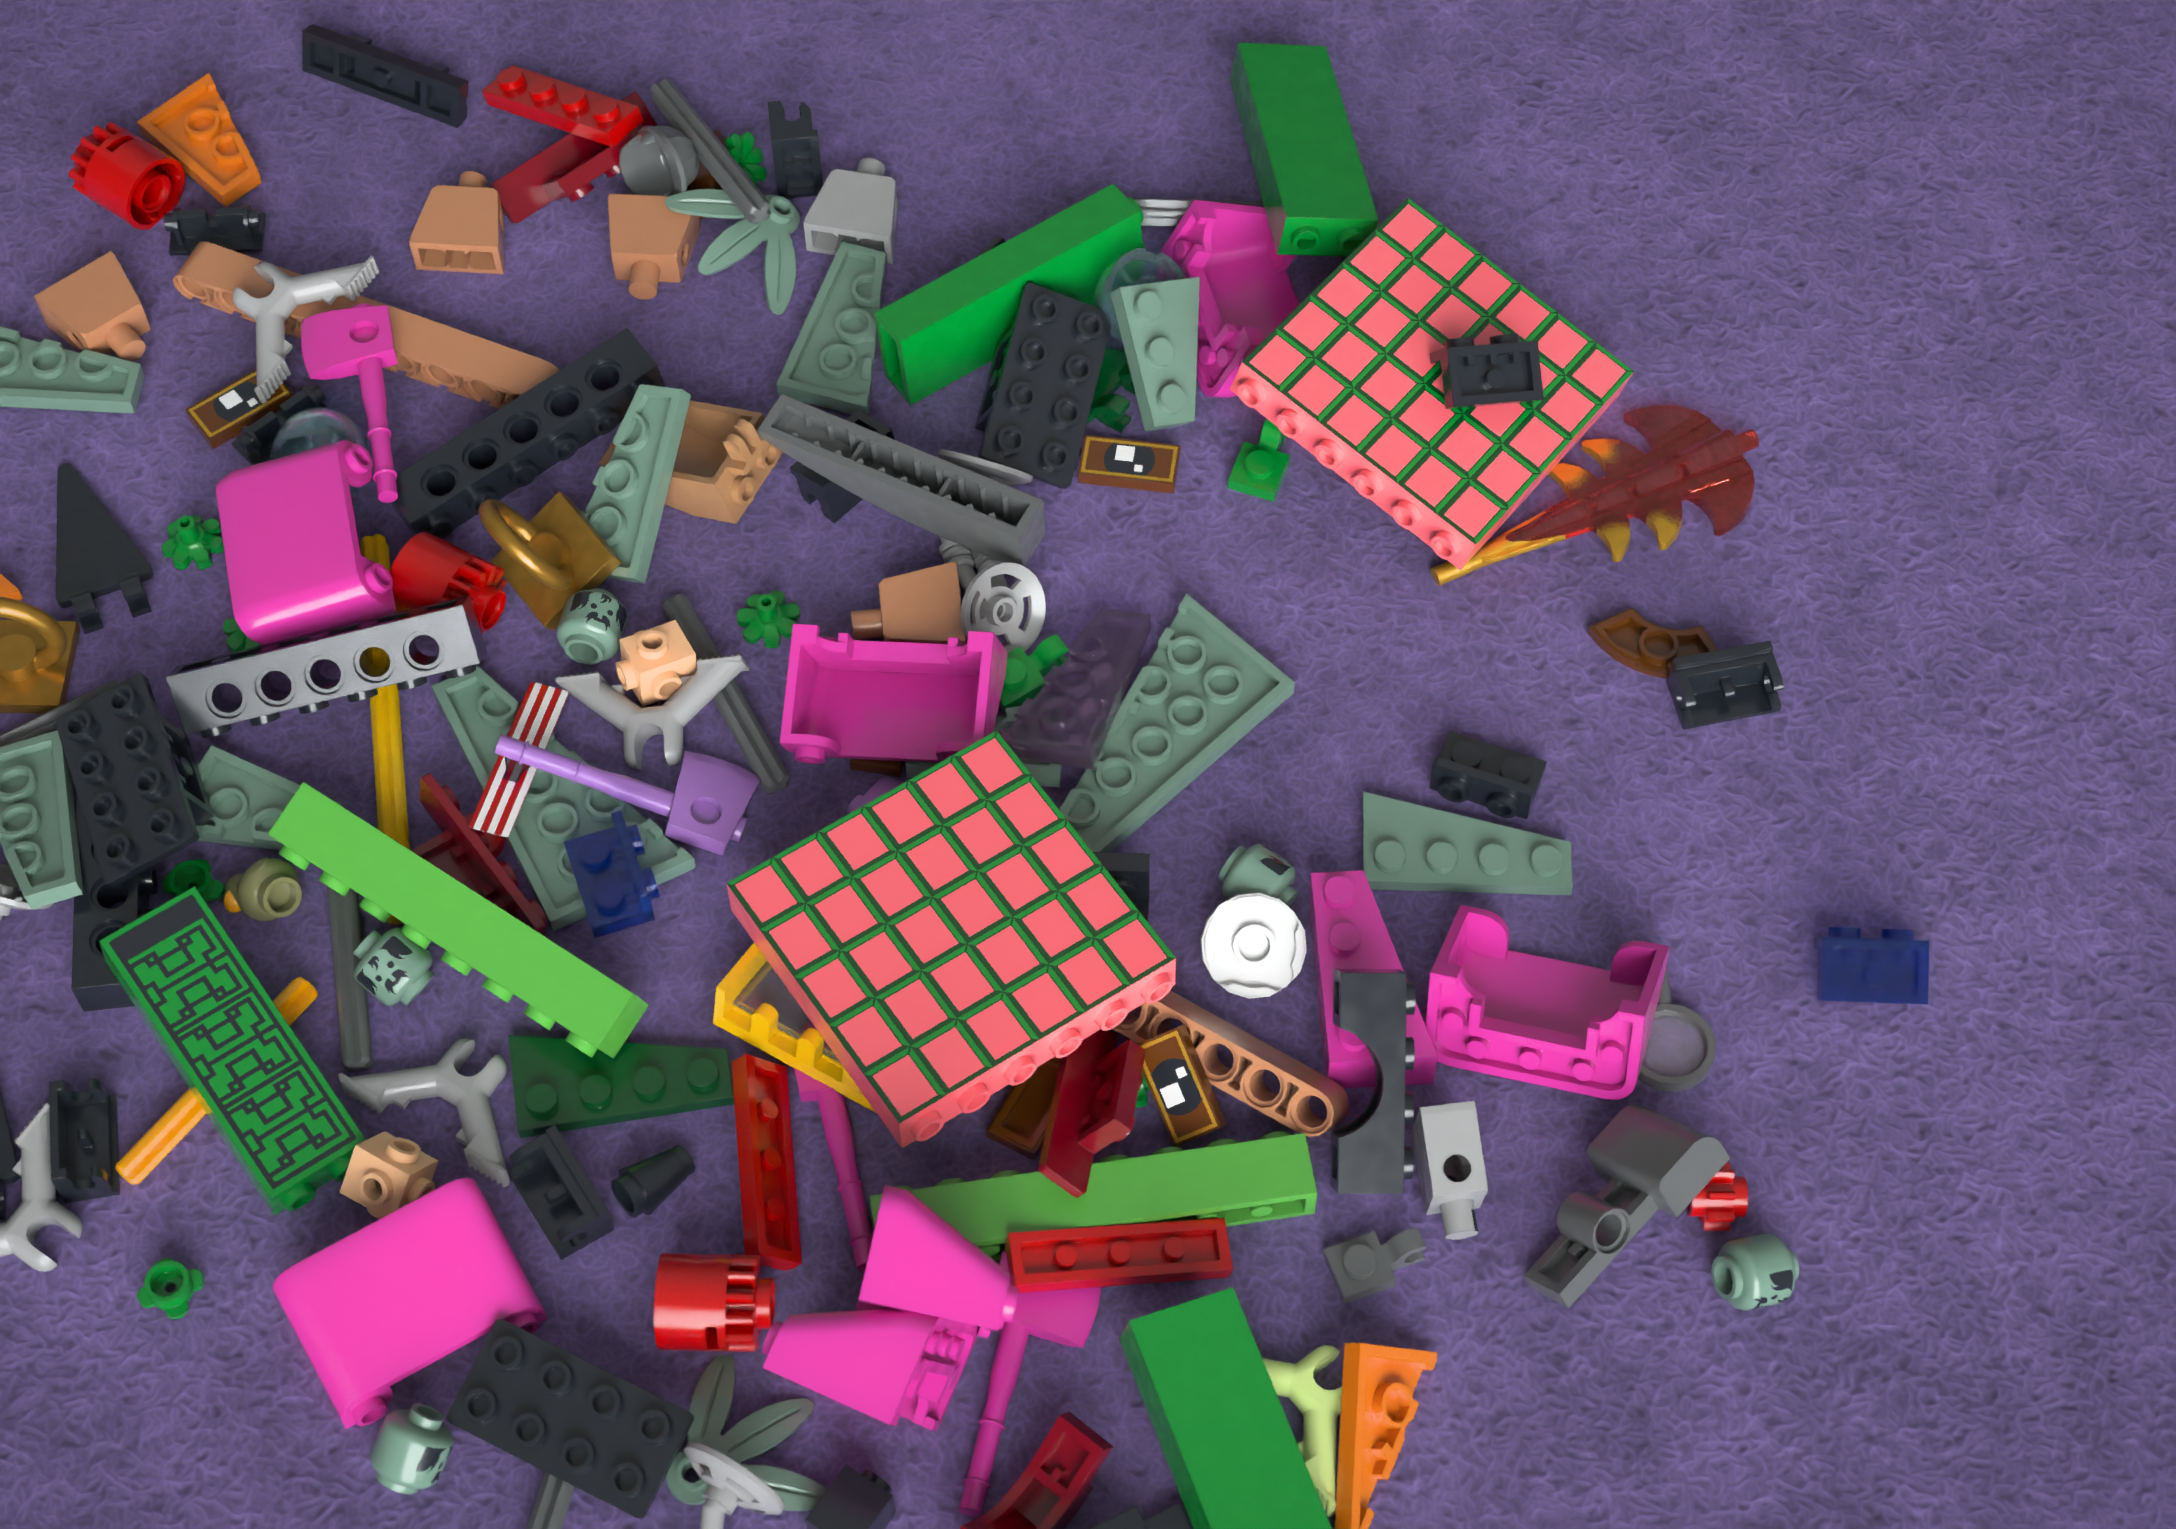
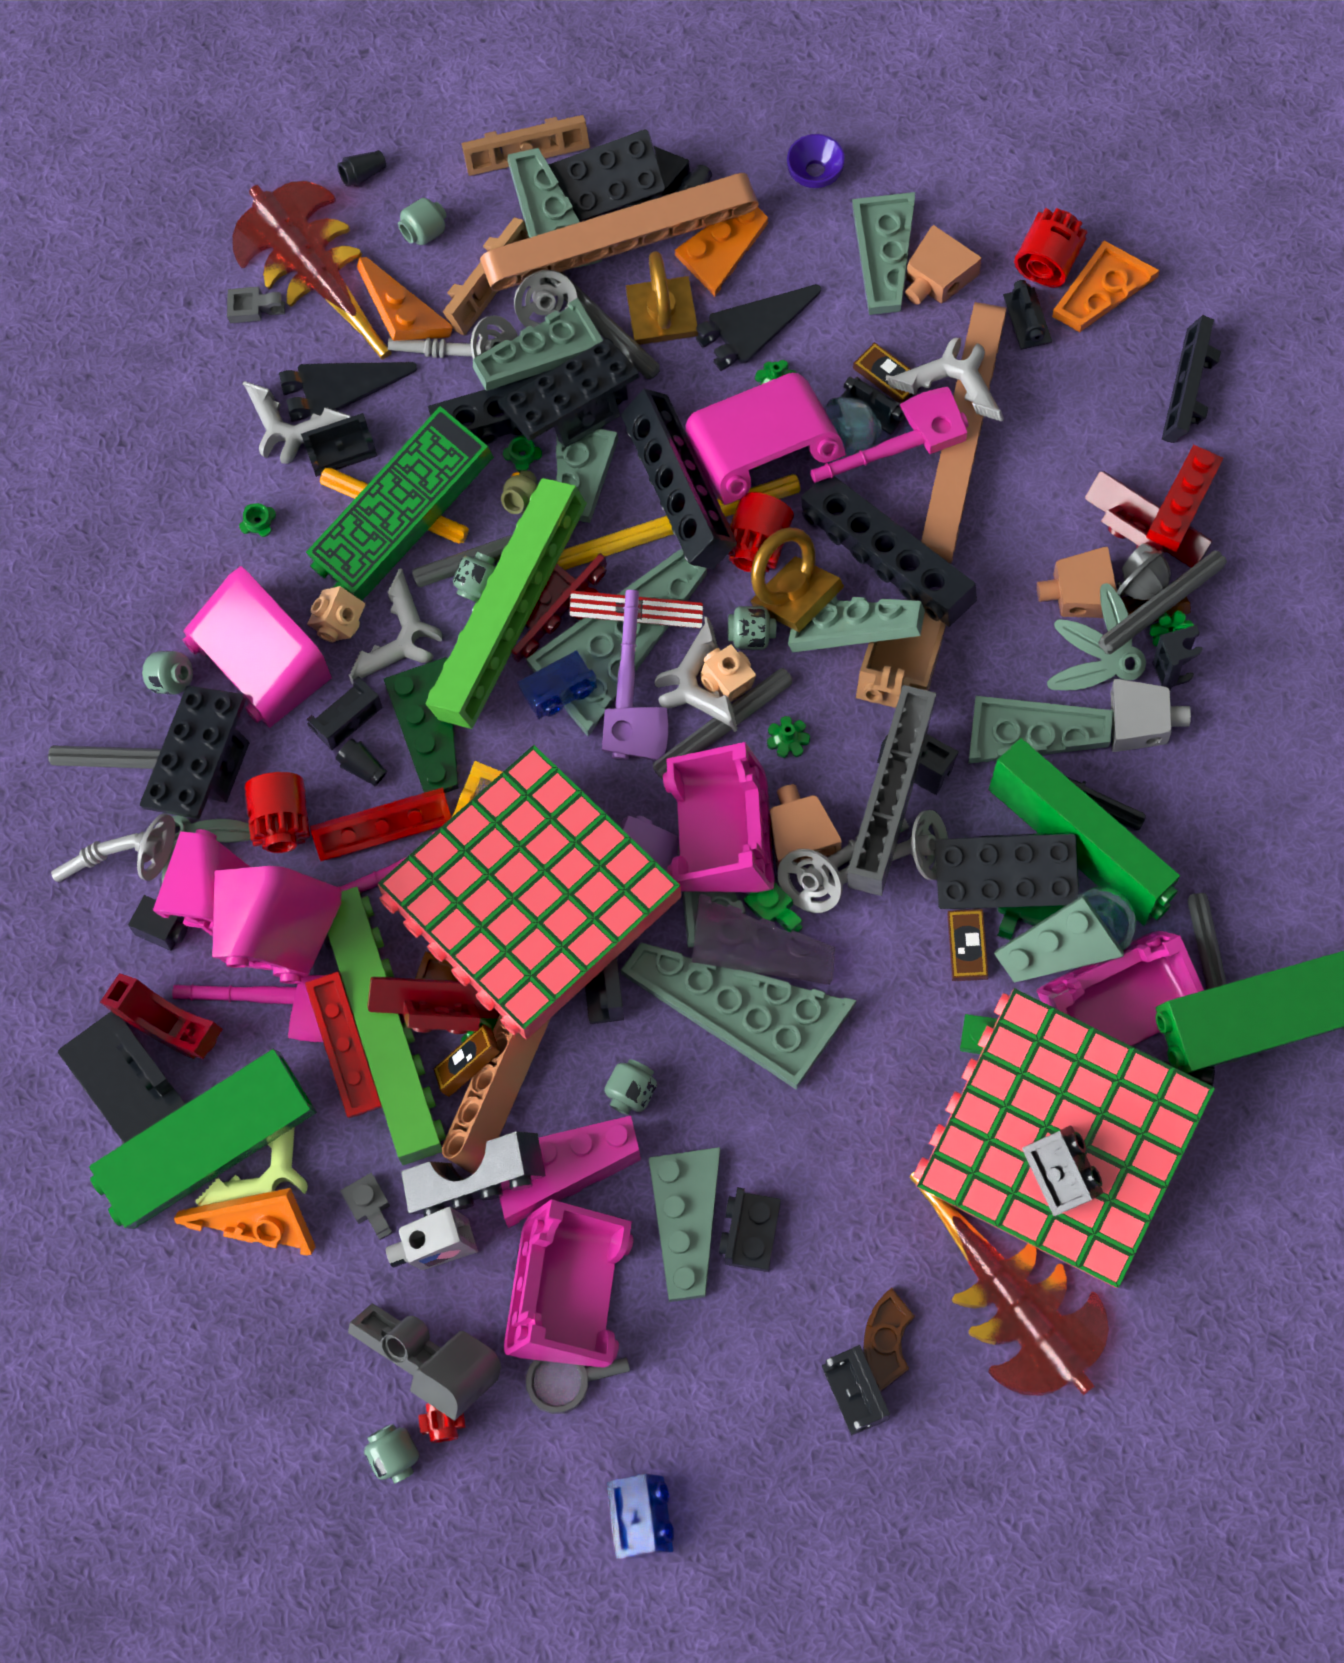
camera: 85 degrees right, 10 degrees up
nougat torso [409,171,505,274] -> none
white tile [1200,893,1307,998] -> none

